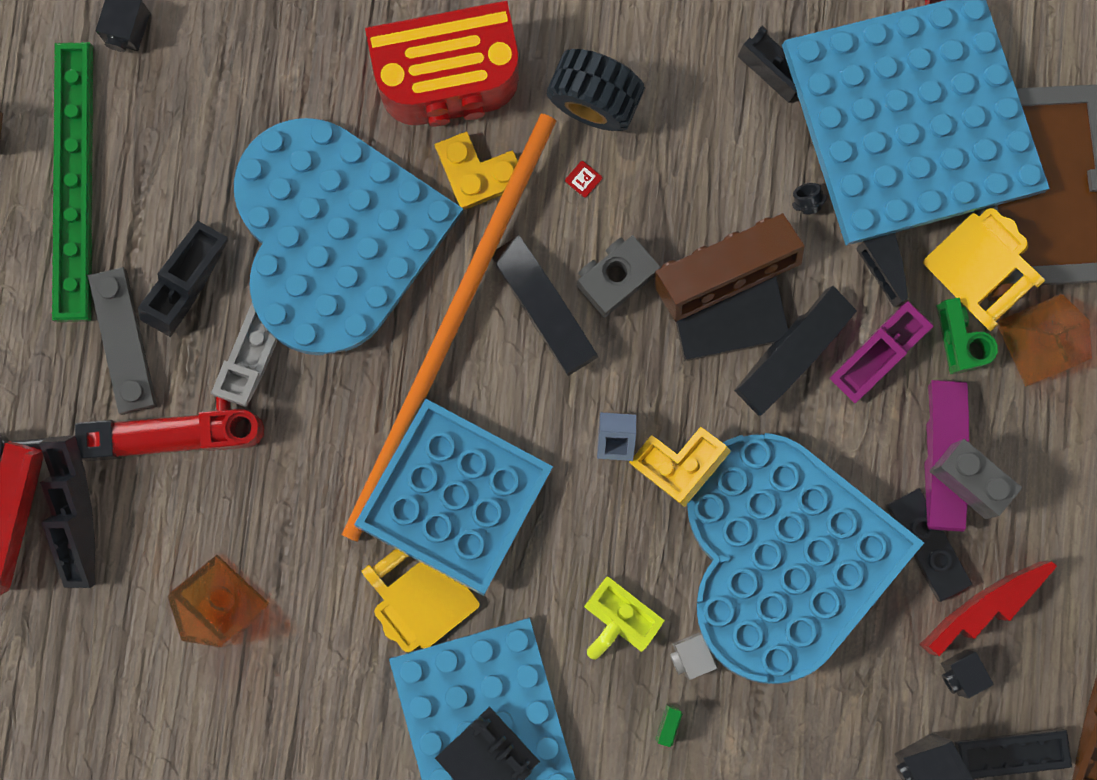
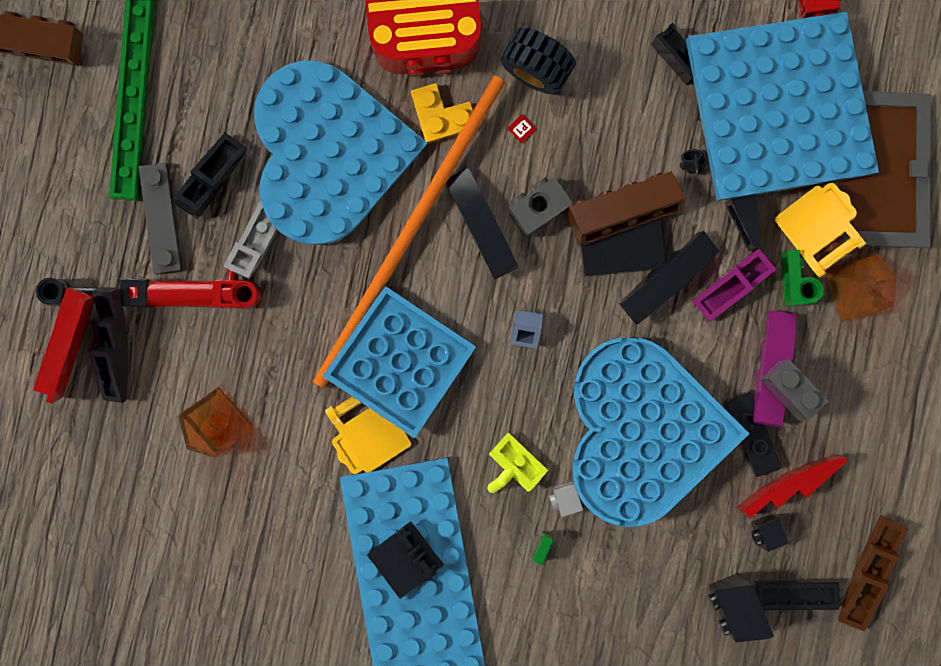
camera: 10 degrees right, 5 degrees up
yellow plate [629,427,731,507] -> none

